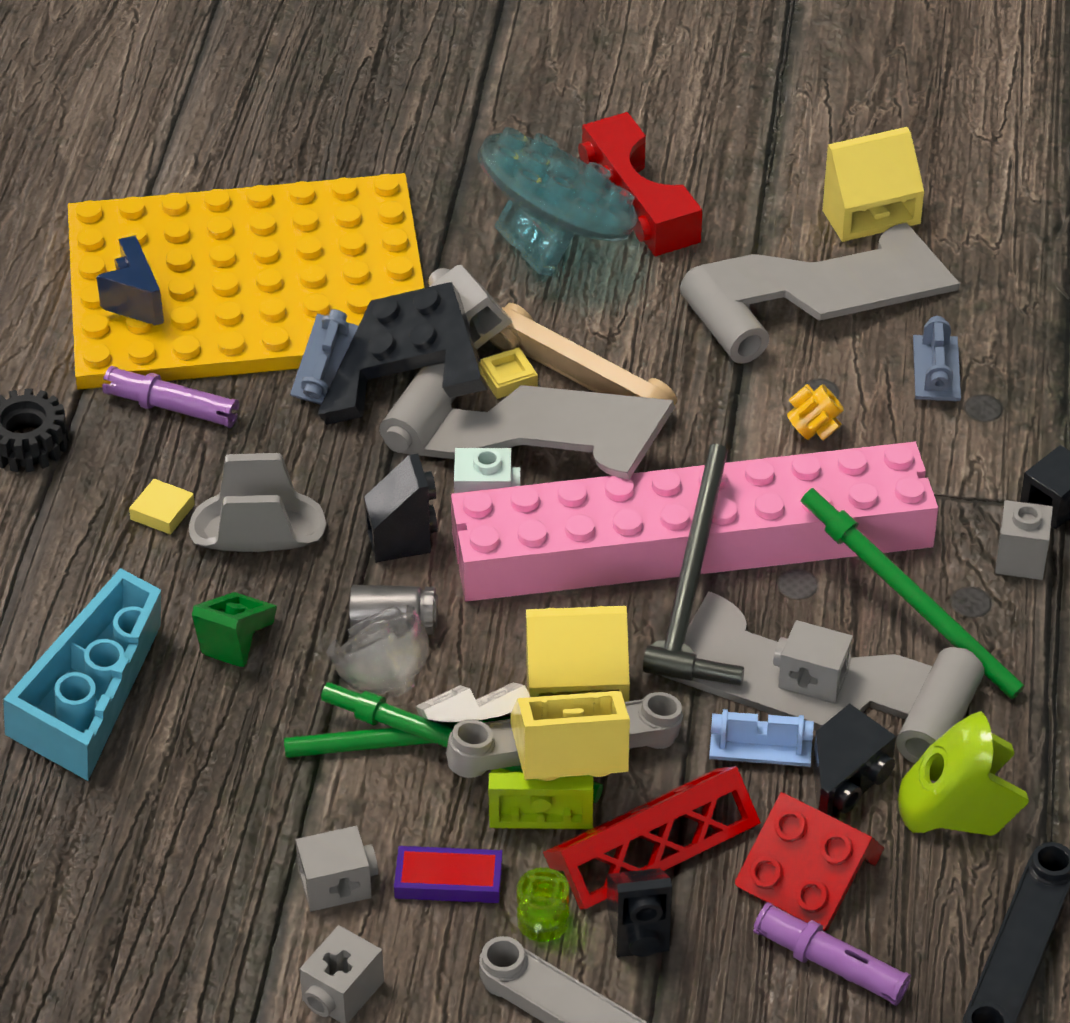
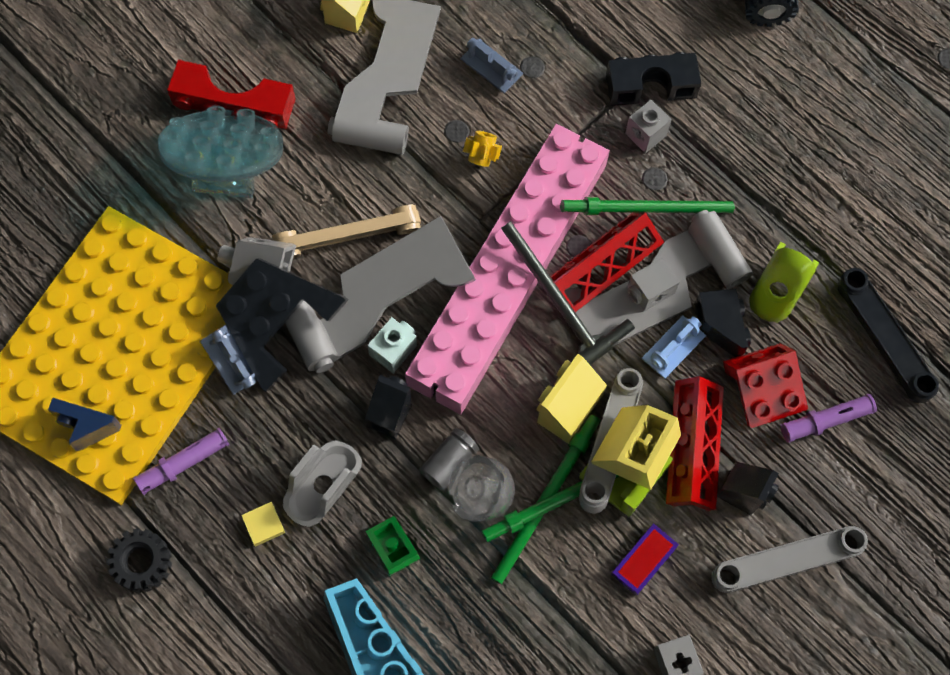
camera: 55 degrees left, 25 degrees up
light grey brick [296,825,378,912] -> none
white slope [415,682,530,722] -> none
light yellow tile [479,347,538,399] -> none
clear neon green wheel [517,867,569,942] -> none
none -> red fence [550,212,664,313]

